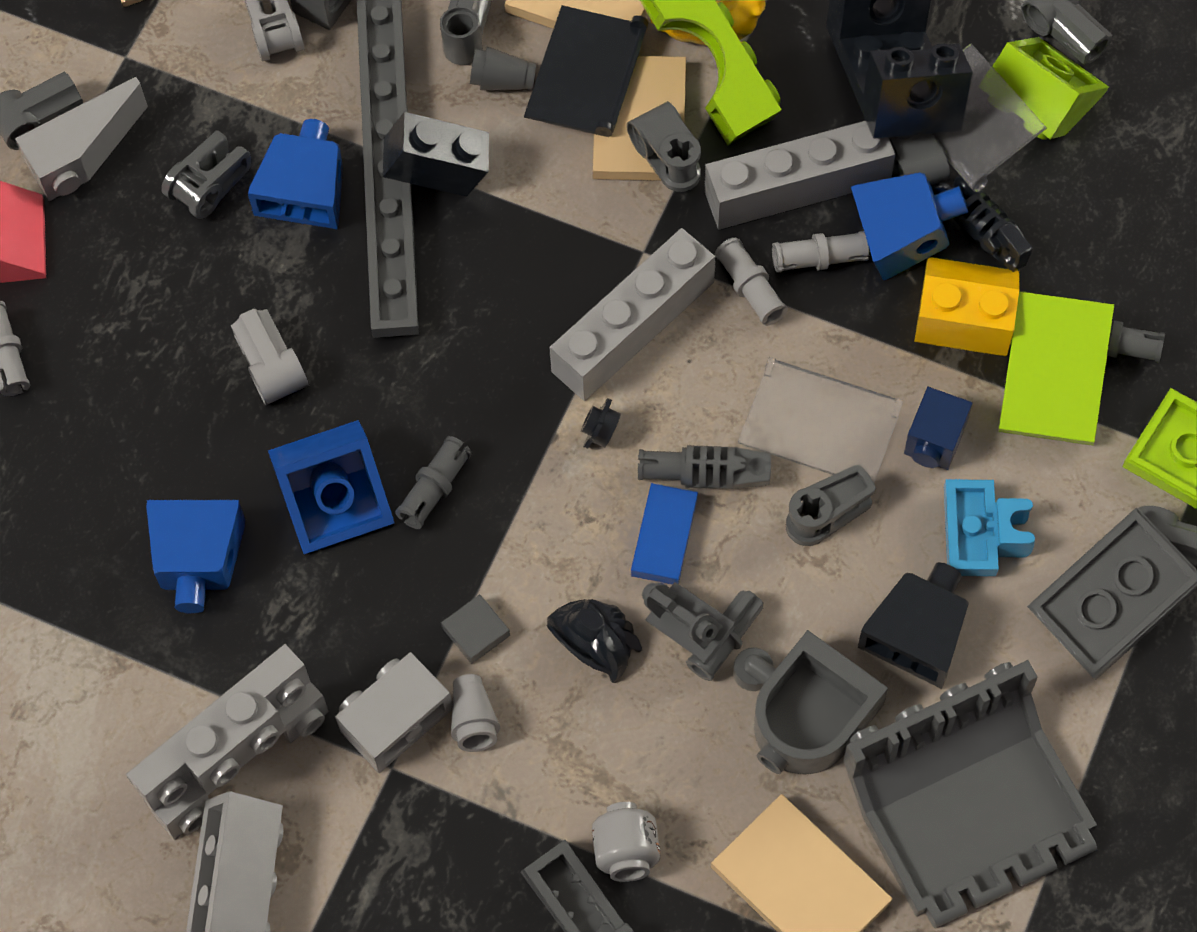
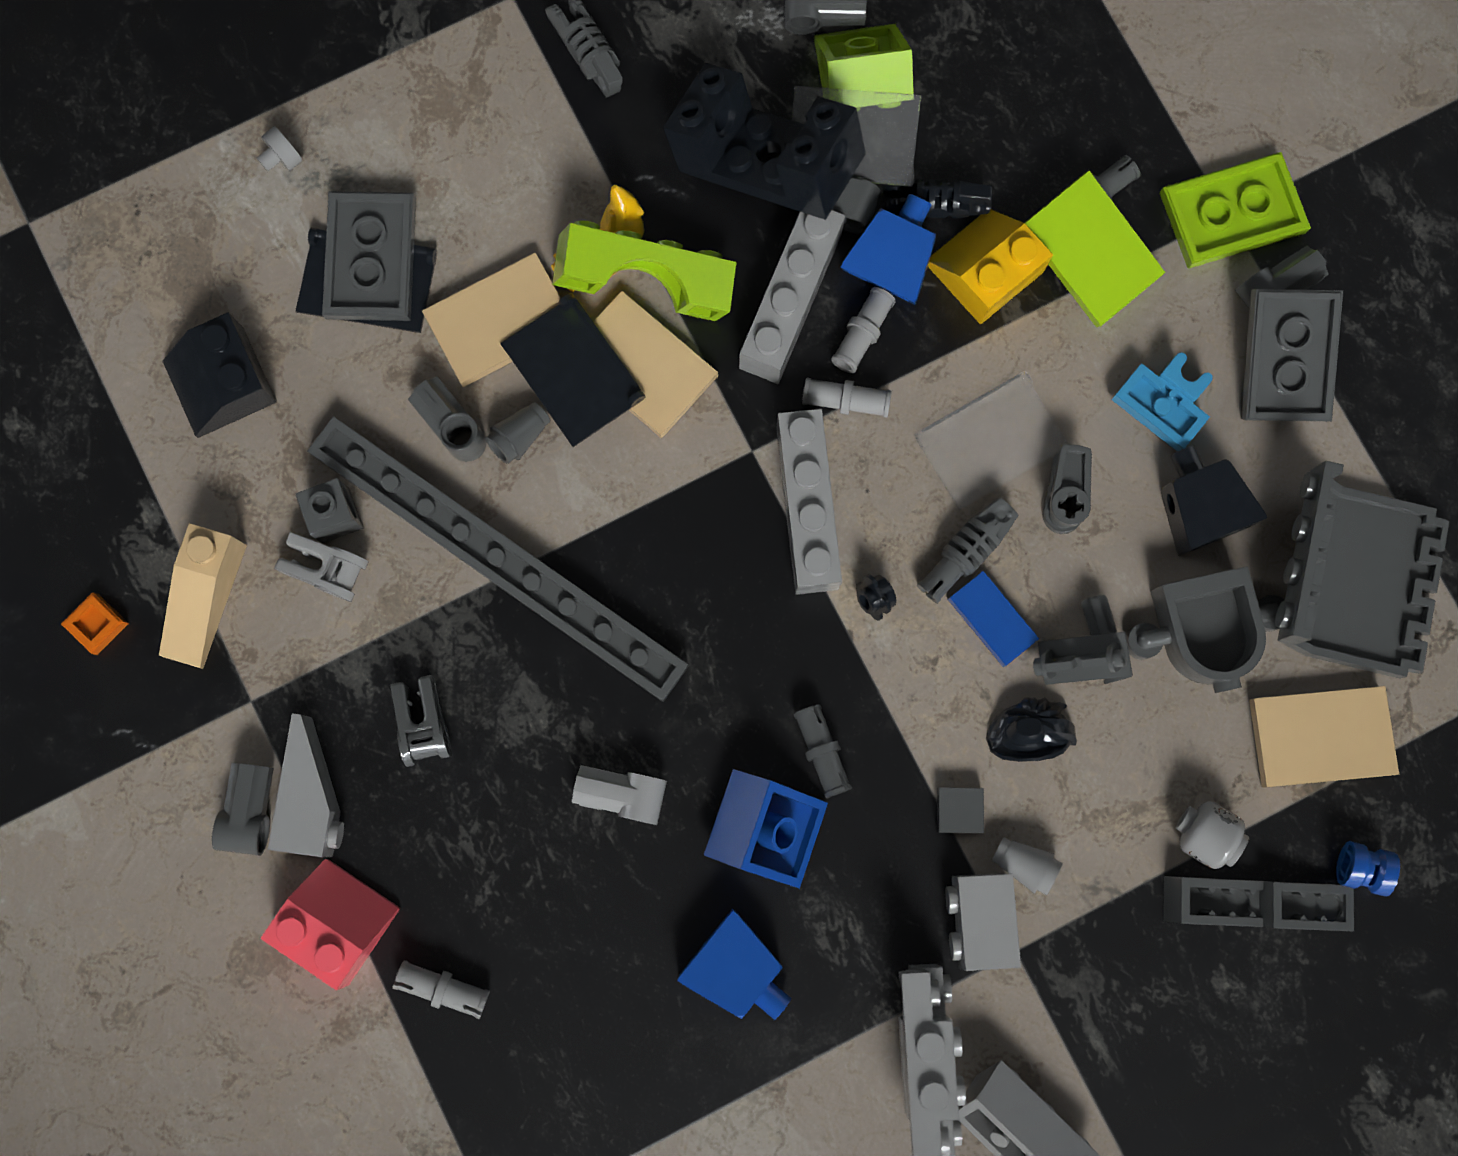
camera: 55 degrees left, 15 degrees up
blue torso [248,119,343,229] -> none
black brick [383,112,489,197] -> none
dark grey piece [626,101,701,192] -> none
dark blue brick [904,386,973,470] -> none

